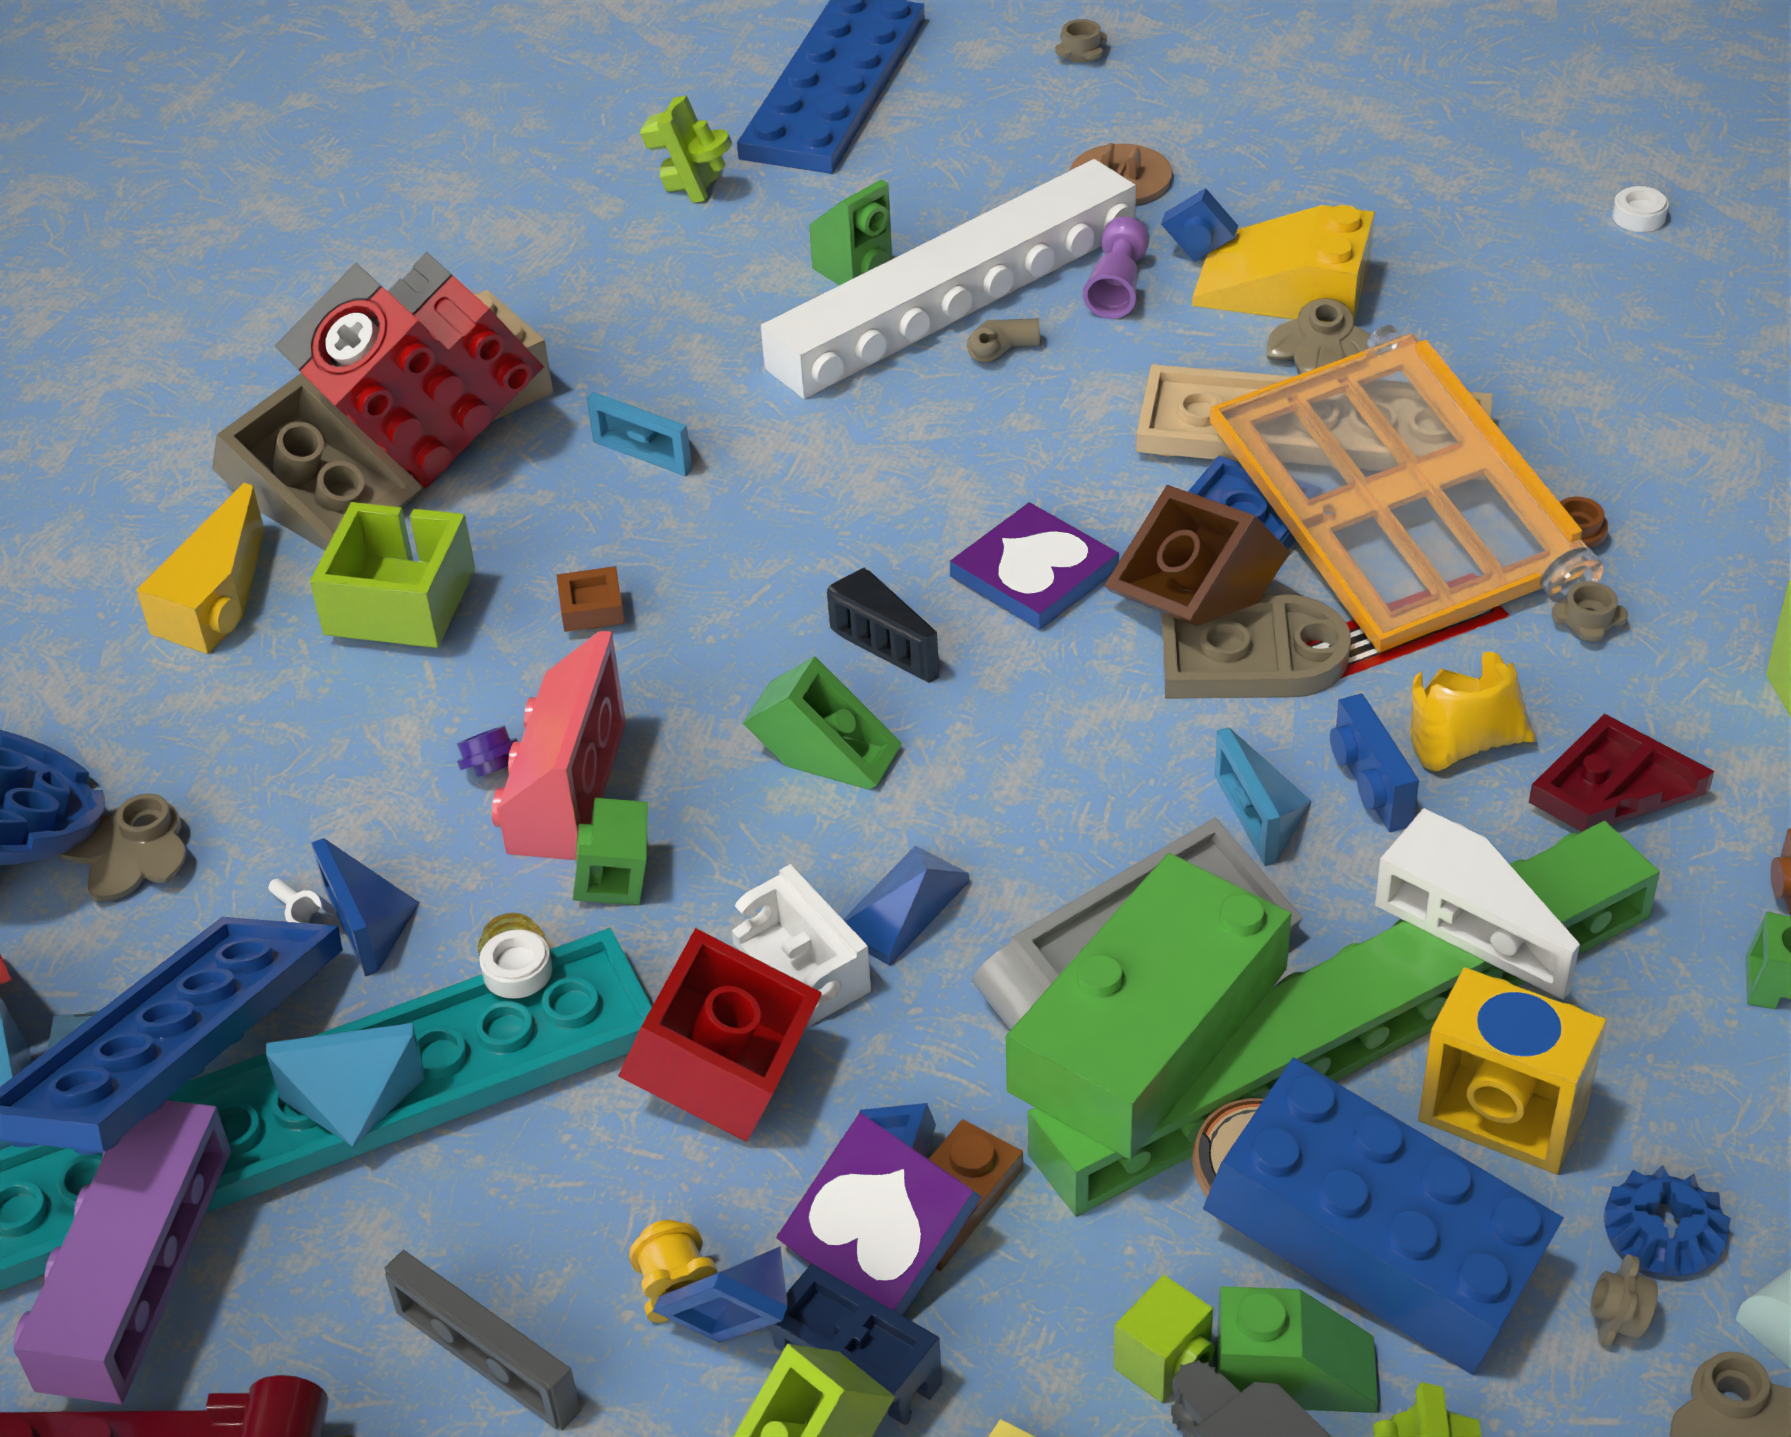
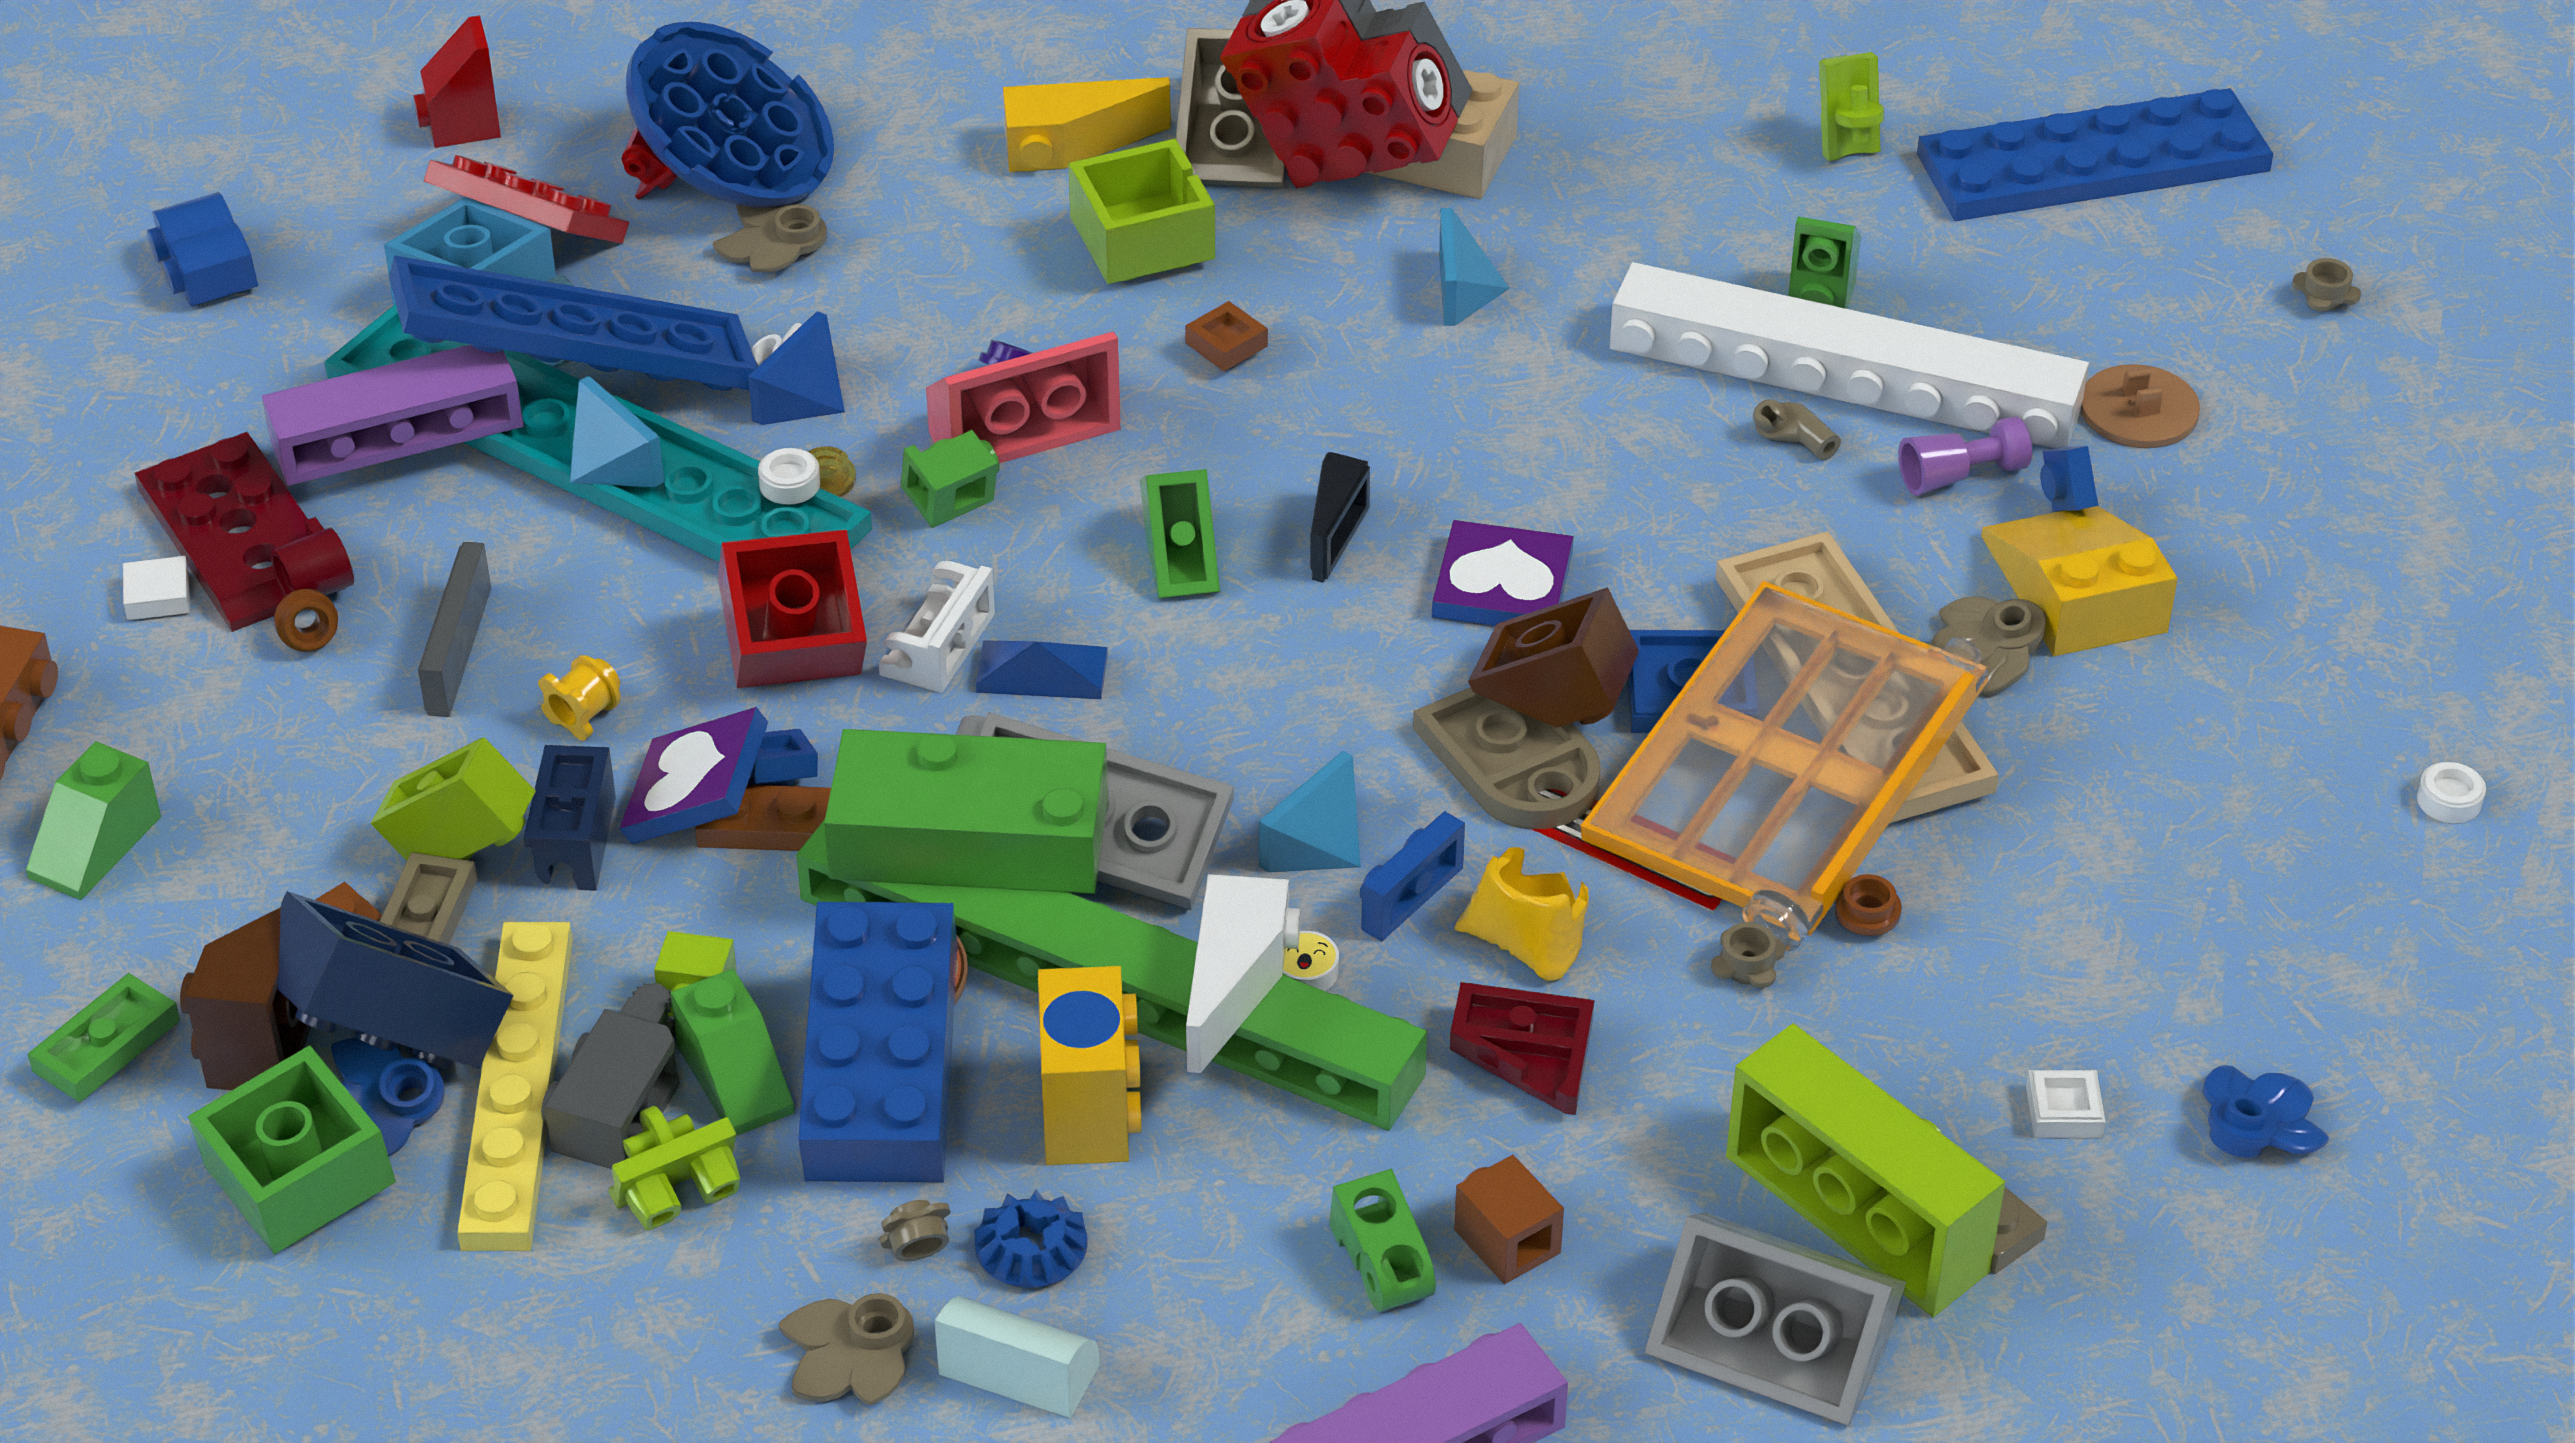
camera: 55 degrees right, 0 degrees up
blue slope [653,1246,788,1343] -> none

